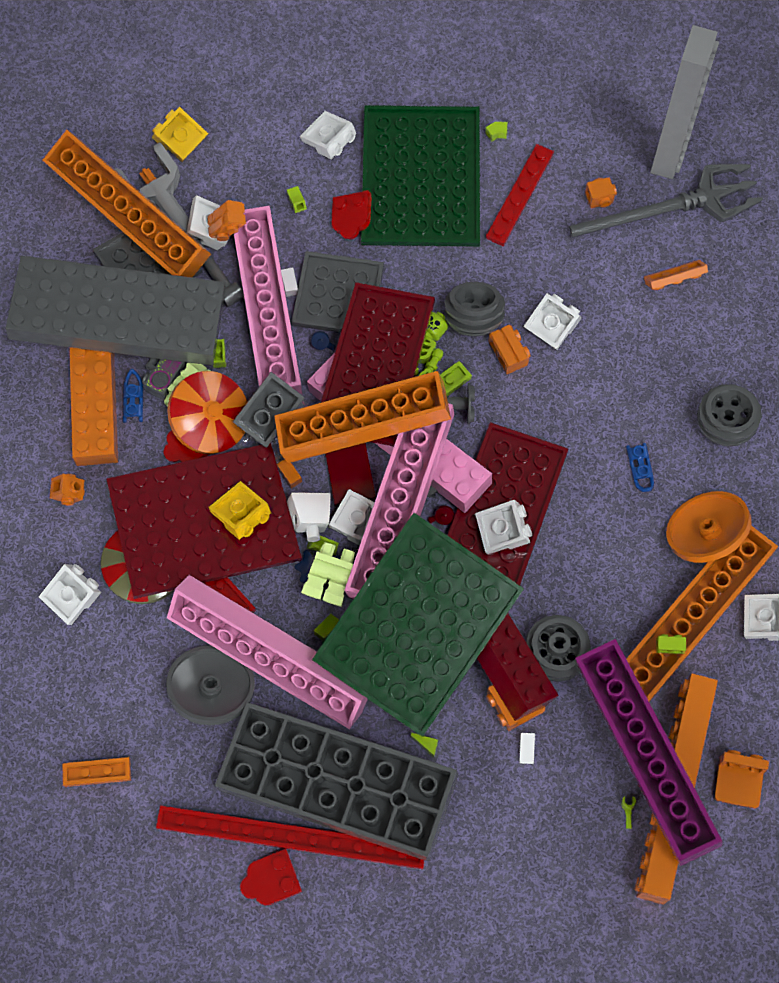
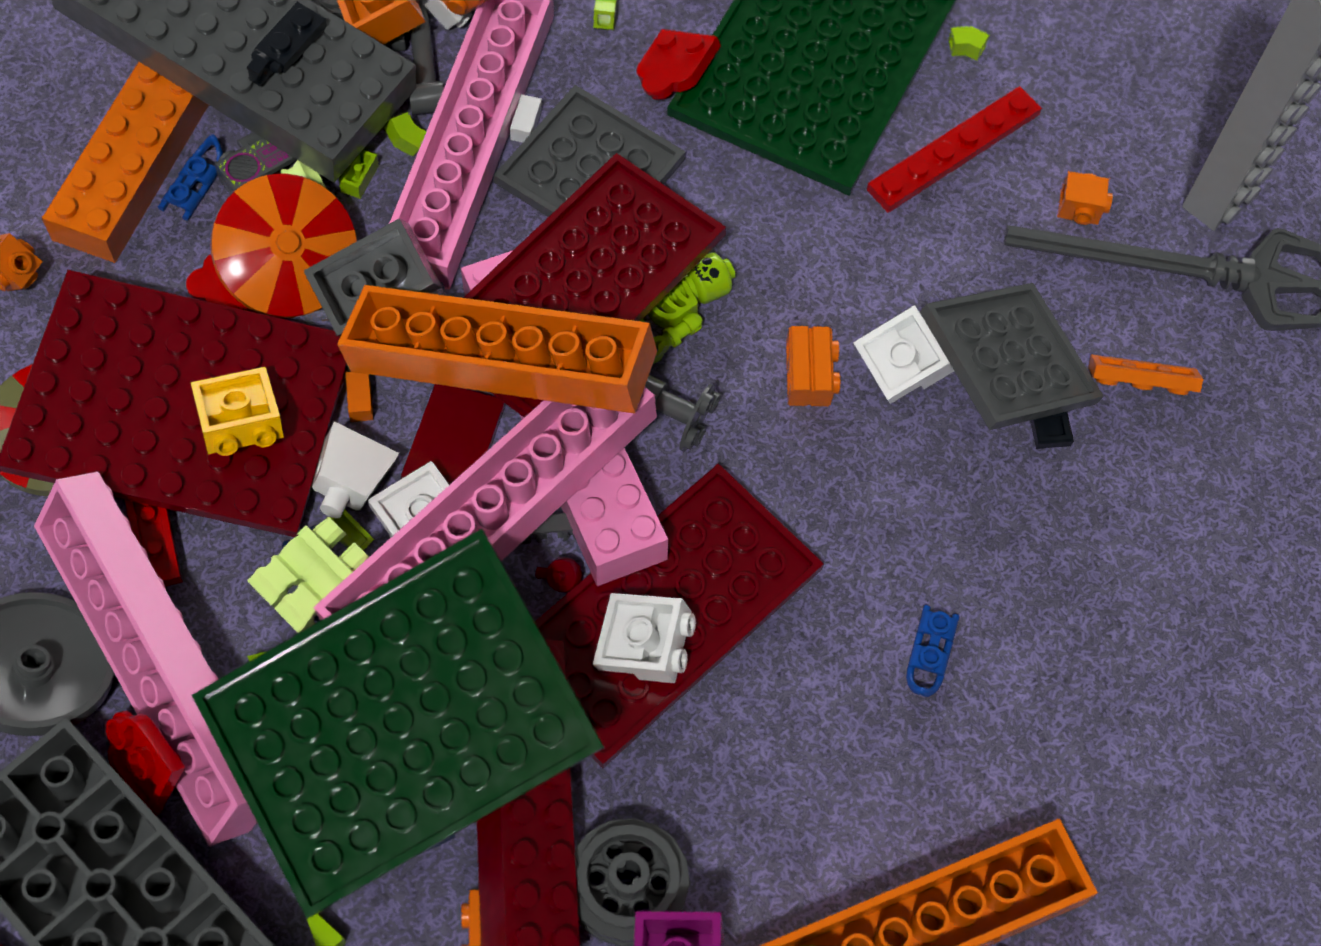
camera: 20 degrees right, 5 degrees down
dark blue piece [311,331,335,351] -> none
lime plate [440,361,472,396] -> none
dark grey wheel [444,281,505,336] -> none
orange dish [666,491,752,563] -> none
dark grey wheel [697,384,762,446] -> none
none -> red plate [106,710,185,816]
none -> black hinge [247,1,327,86]
none -> lime piece [384,112,427,156]
none -> dark grey plate [920,283,1104,430]
none -> black tile [1030,412,1074,449]

